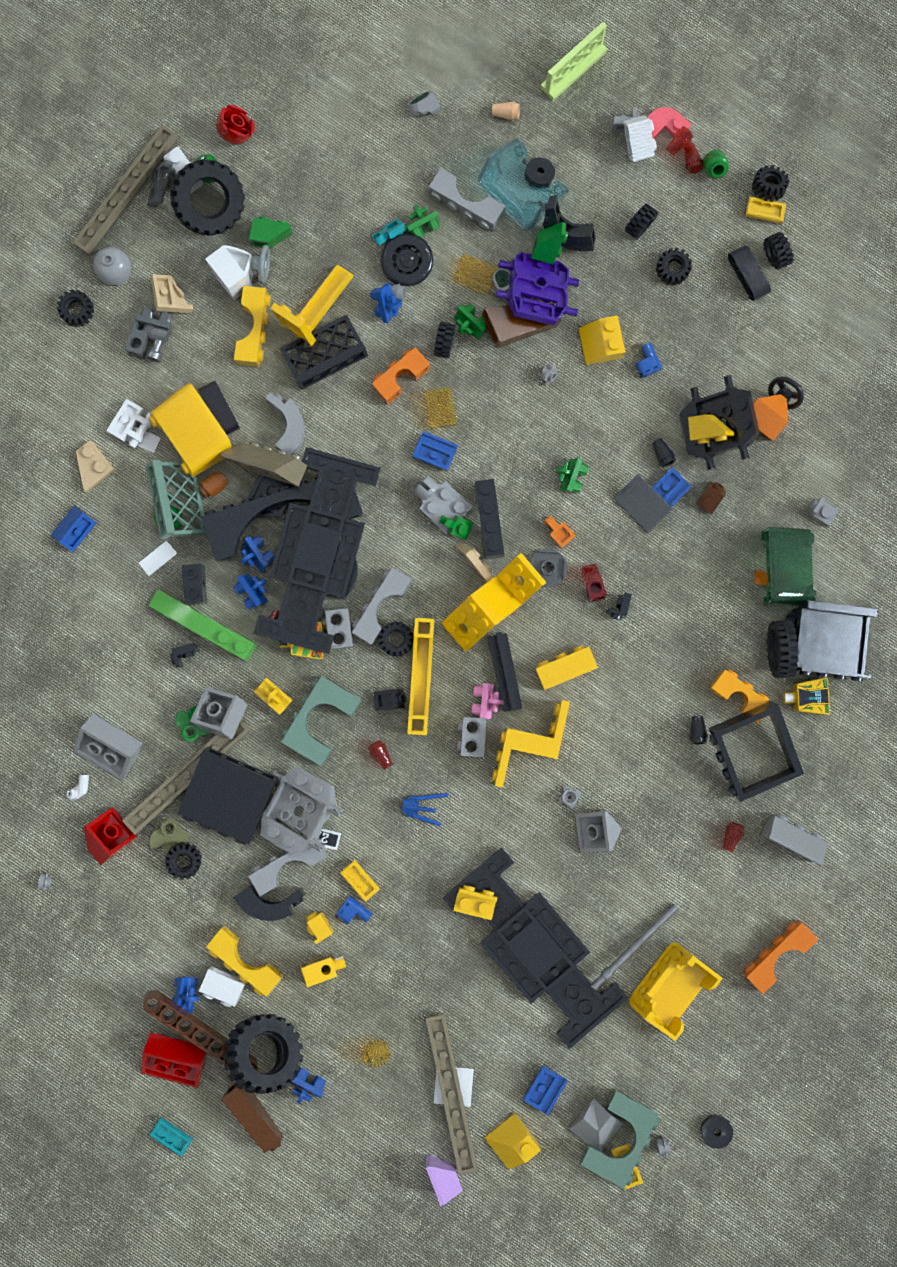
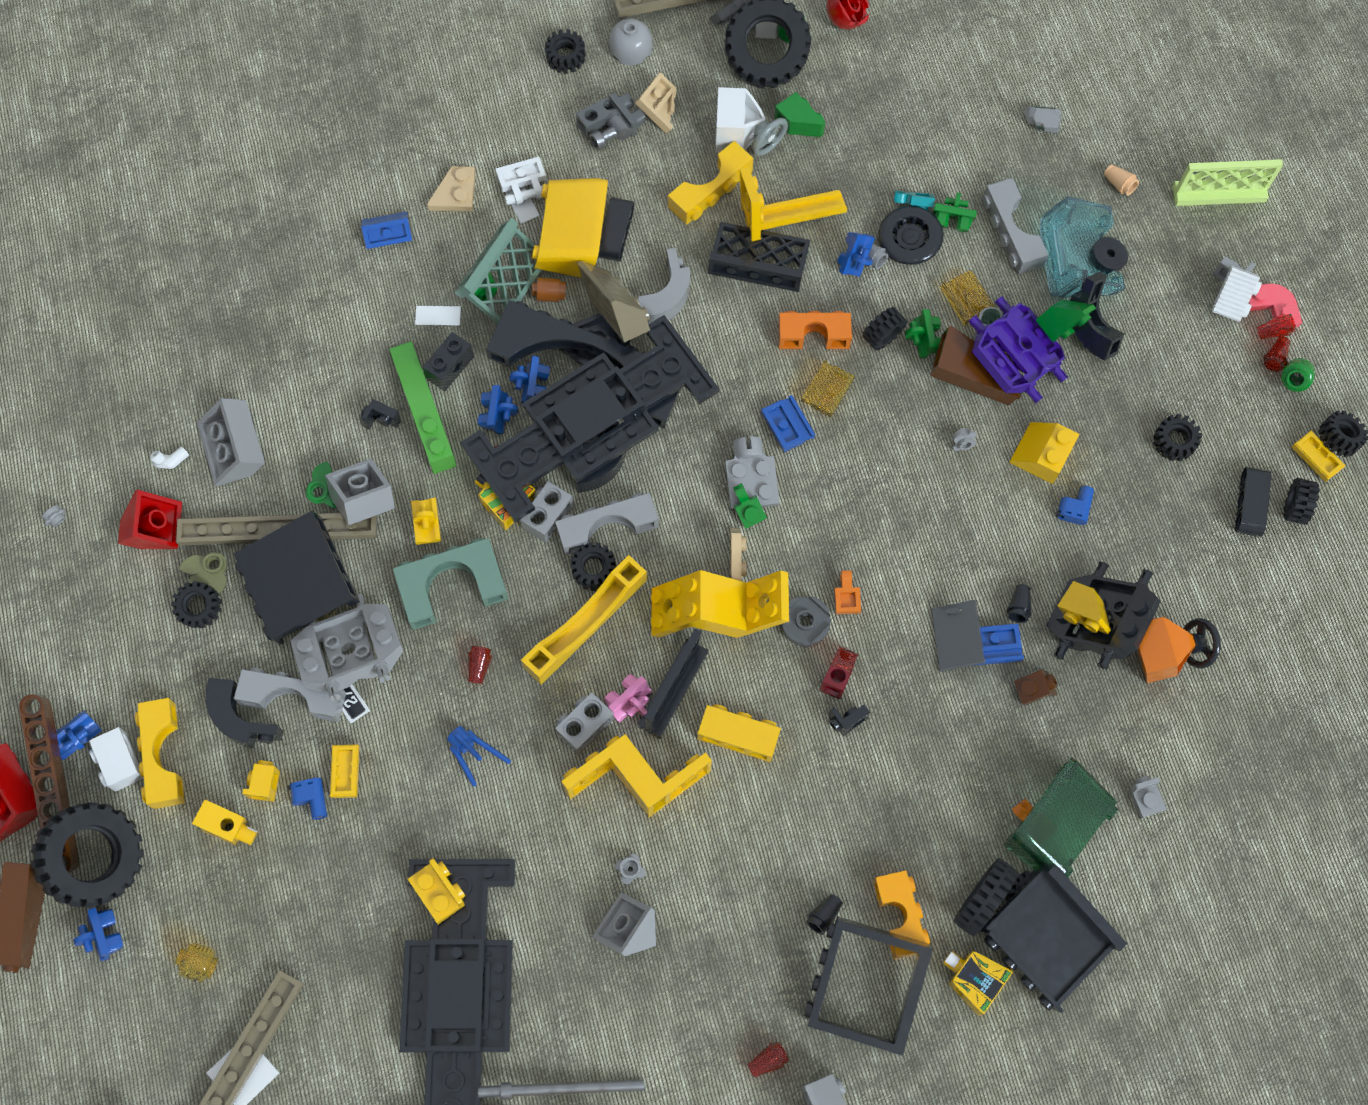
camera: 40 degrees right, 15 degrees down
black bracket [374,689,406,711] -> none
black arch [474,479,504,560] -> none
green hips [555,457,589,493] -> none
black tyre [625,203,659,240] -> none

